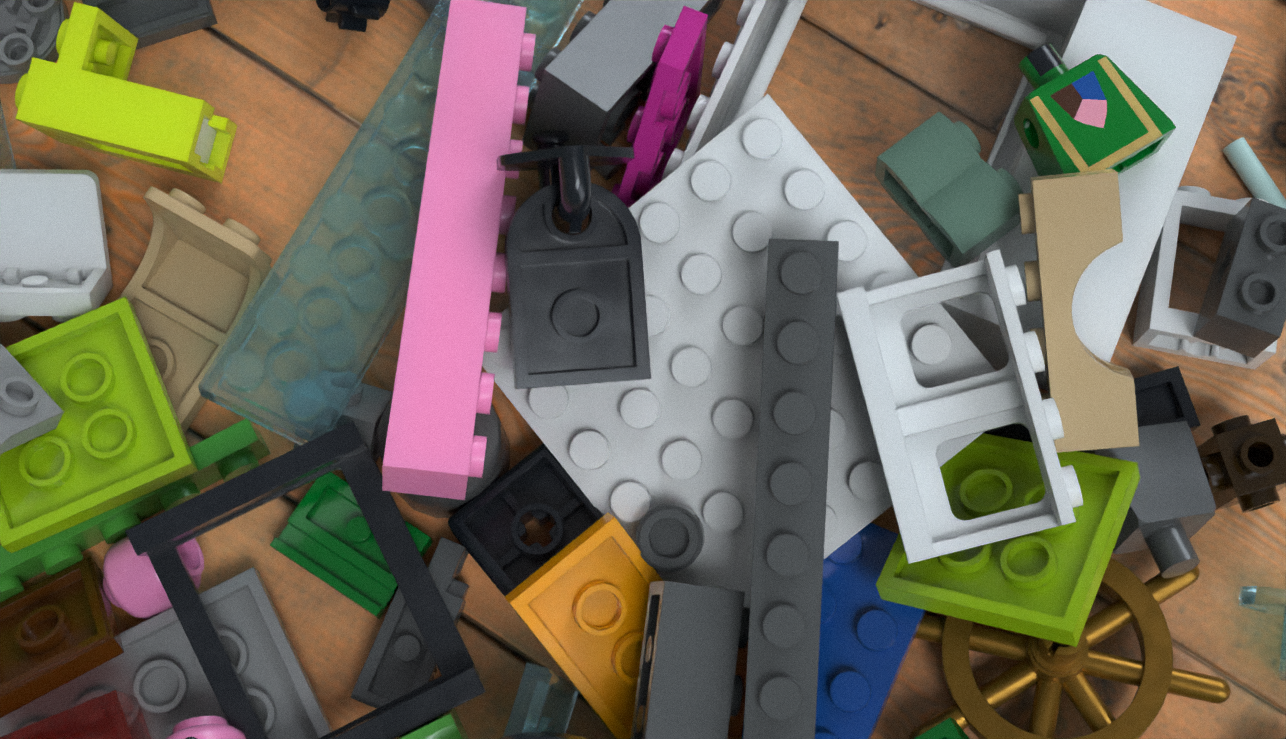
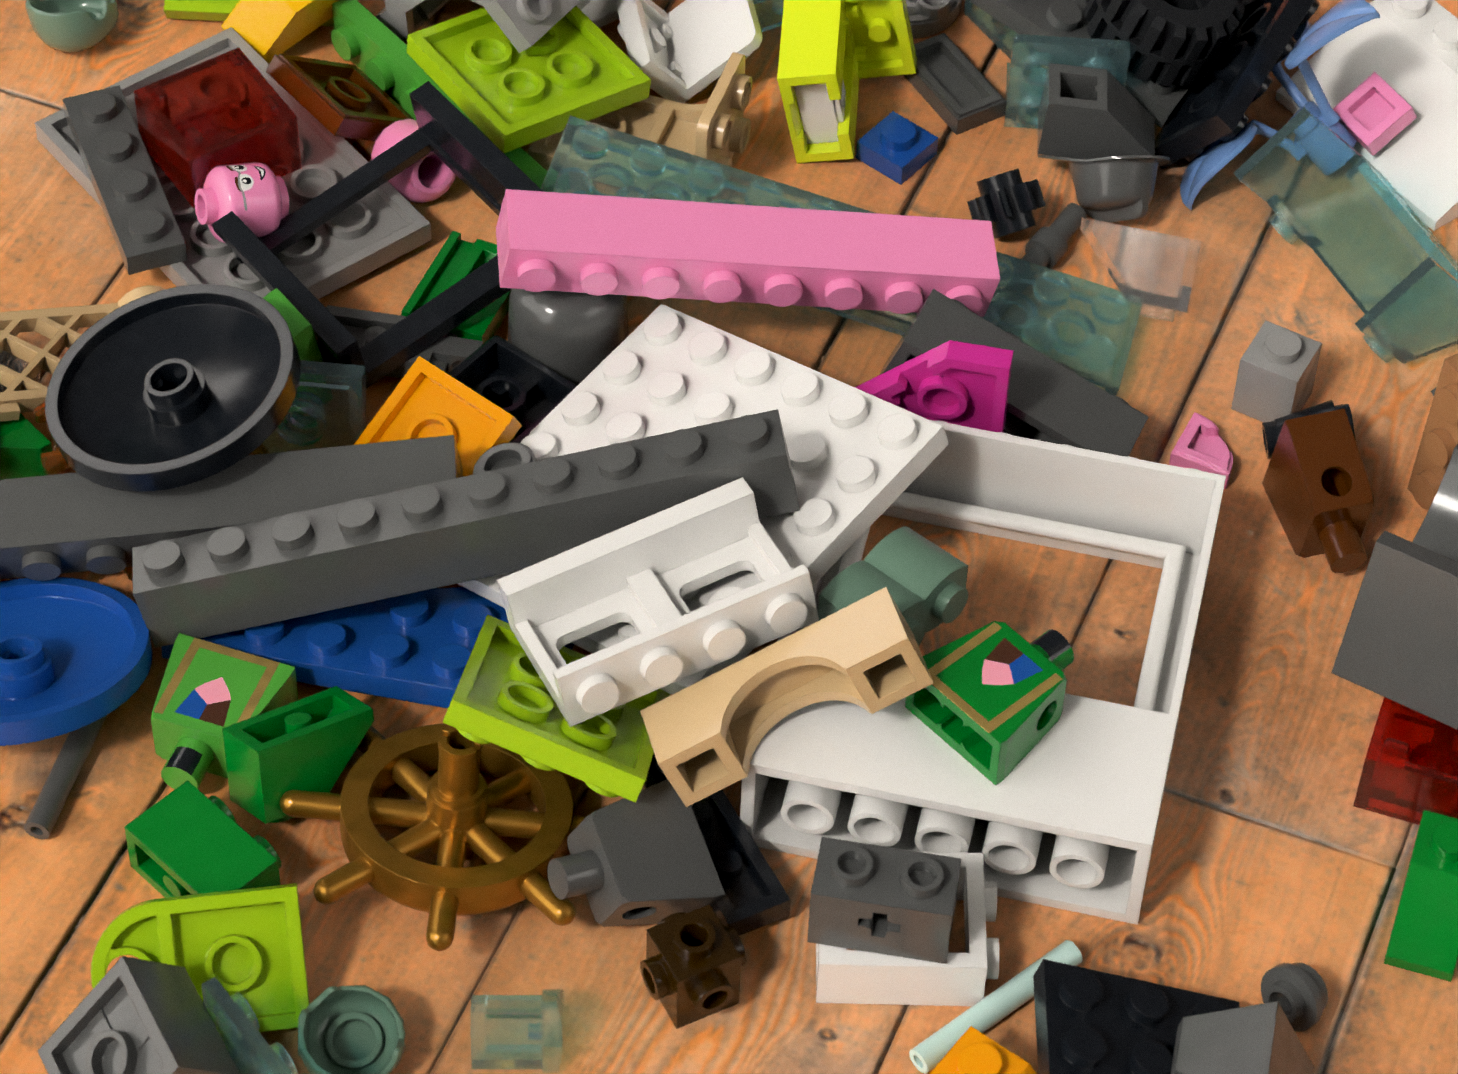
camera: 80 degrees right, 25 degrees down
black plate [497,130,651,389] -> none
none -> blue plate [856,111,938,185]

